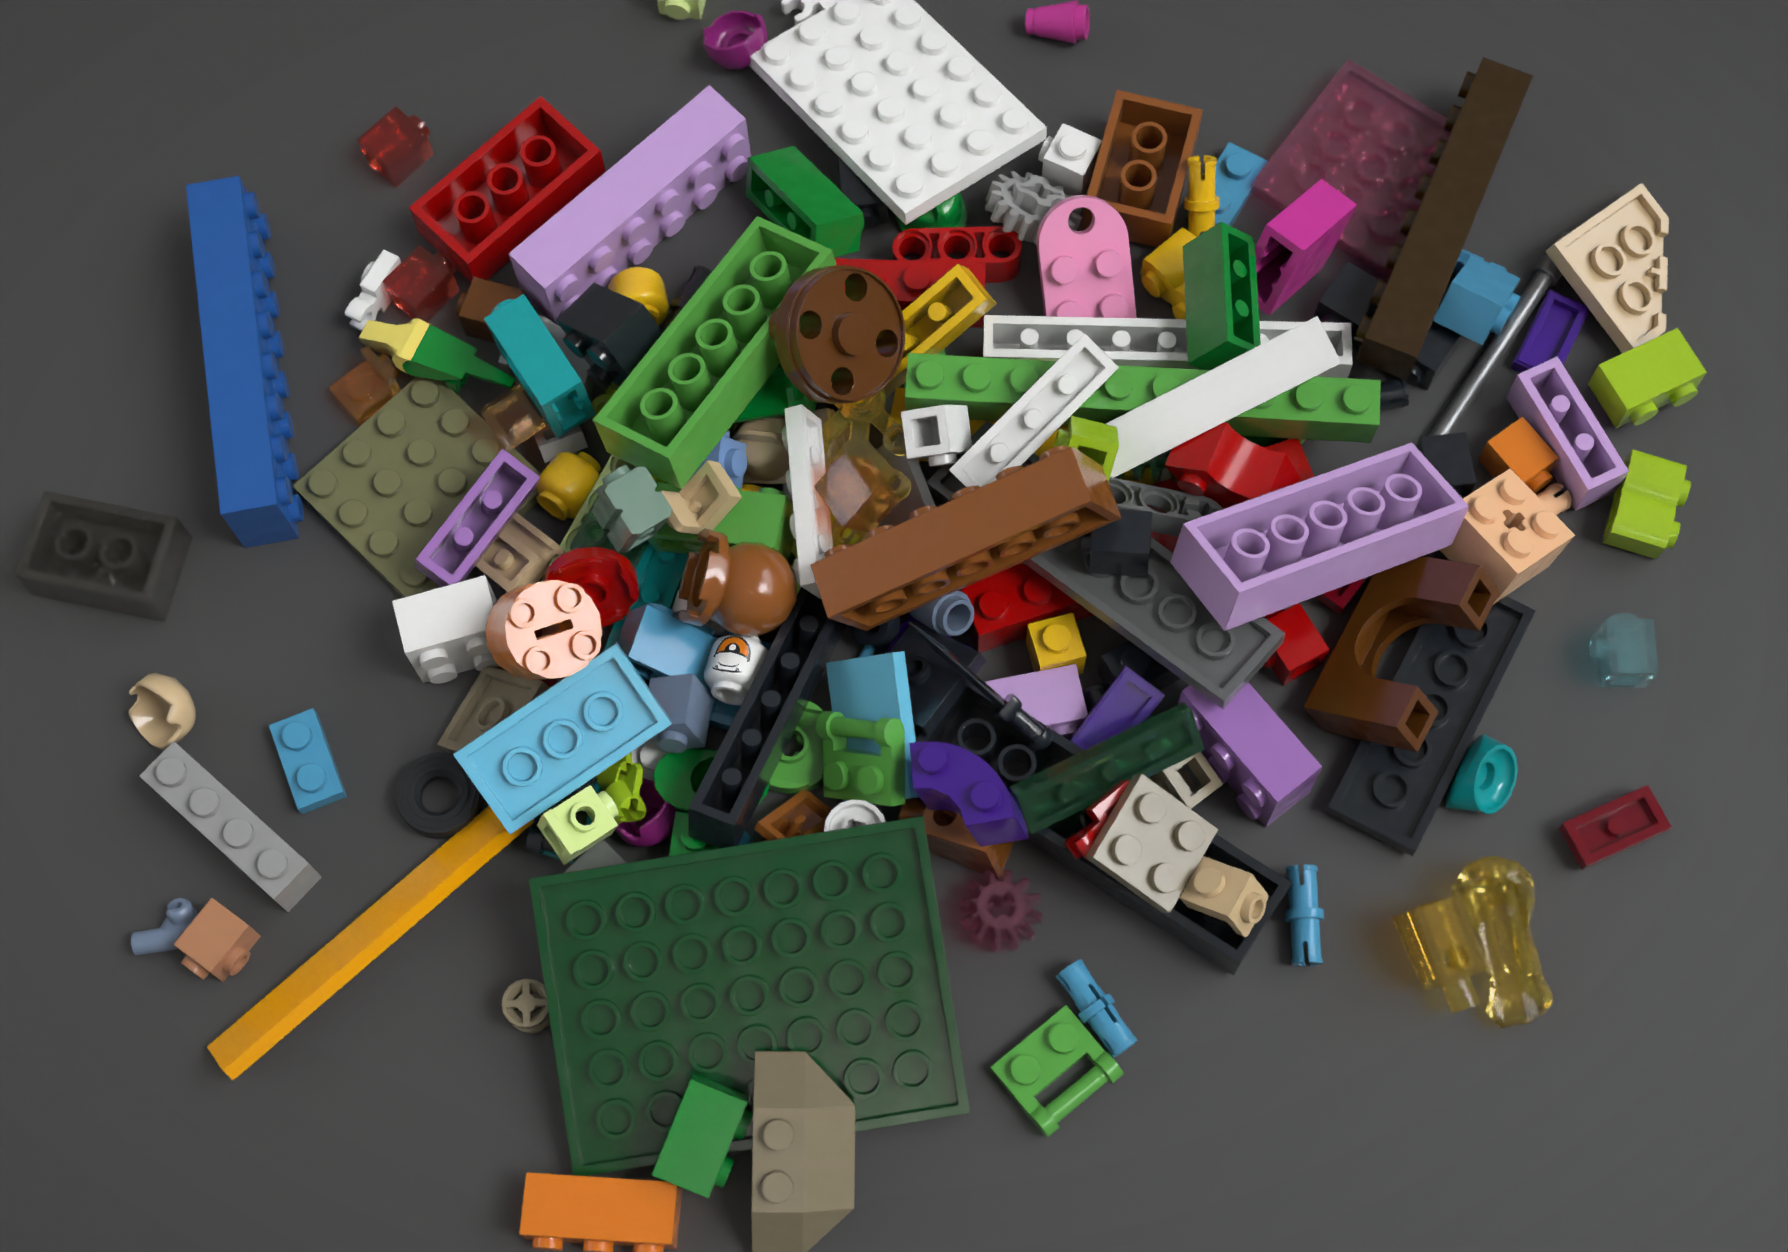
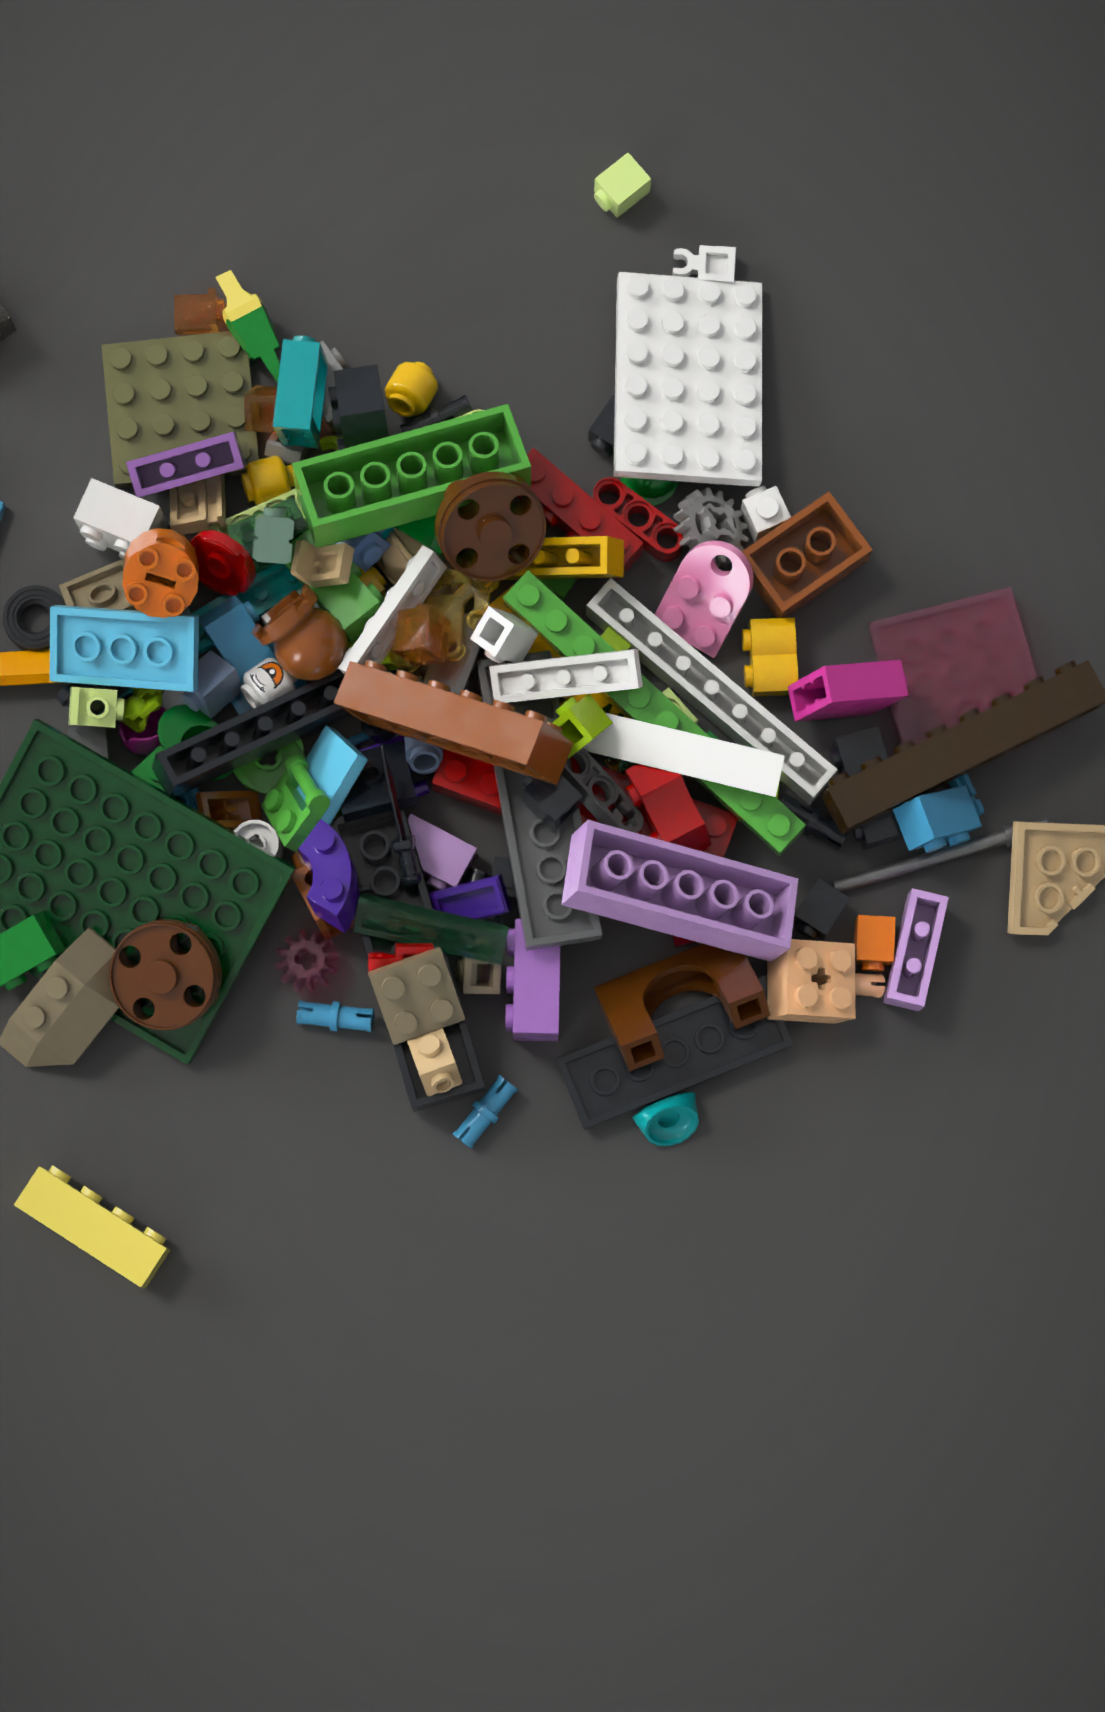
camera: 35 degrees right, 10 degrees up
blue brick [186,176,304,548] -> none
white plate [344,250,408,332] -> none
clear red brick [357,106,434,188] -> none
clear red brick [382,245,460,323] -> none
red brick [408,96,606,282] -> none
reddish brown brick [456,277,527,343] -> none
lavender brick [509,85,751,325] -> none
magenta hair [702,10,768,70] -> none
green brick [746,146,864,258] -> none
bright green plate [990,1005,1124,1138] -> none
dark pink cone [1025,0,1090,44] -> none
yellow brick [1026,613,1086,675] -> none
dark azure pin [1056,959,1138,1058] -> none
green brick [1183,222,1261,370] -> none
yellow pin [1184,155,1220,237] -> none
dark azure plate [1186,142,1268,227] -> none
red brick [1263,603,1330,686] -> none
clear yellow torso [1392,894,1486,1013] -> none
clear yellow hair [1451,855,1553,1028] -> none
dark purple tile [1511,289,1589,373] -> none
dark red plate [1559,785,1672,870] -> none
lime brick [1588,328,1707,428] -> none
clear light blue brick [1589,613,1659,688] -> none
lime brick [1602,449,1691,559] -> none
none -> reddish brown piece [109,919,222,1030]
none -> dark azure pin [296,1000,375,1032]

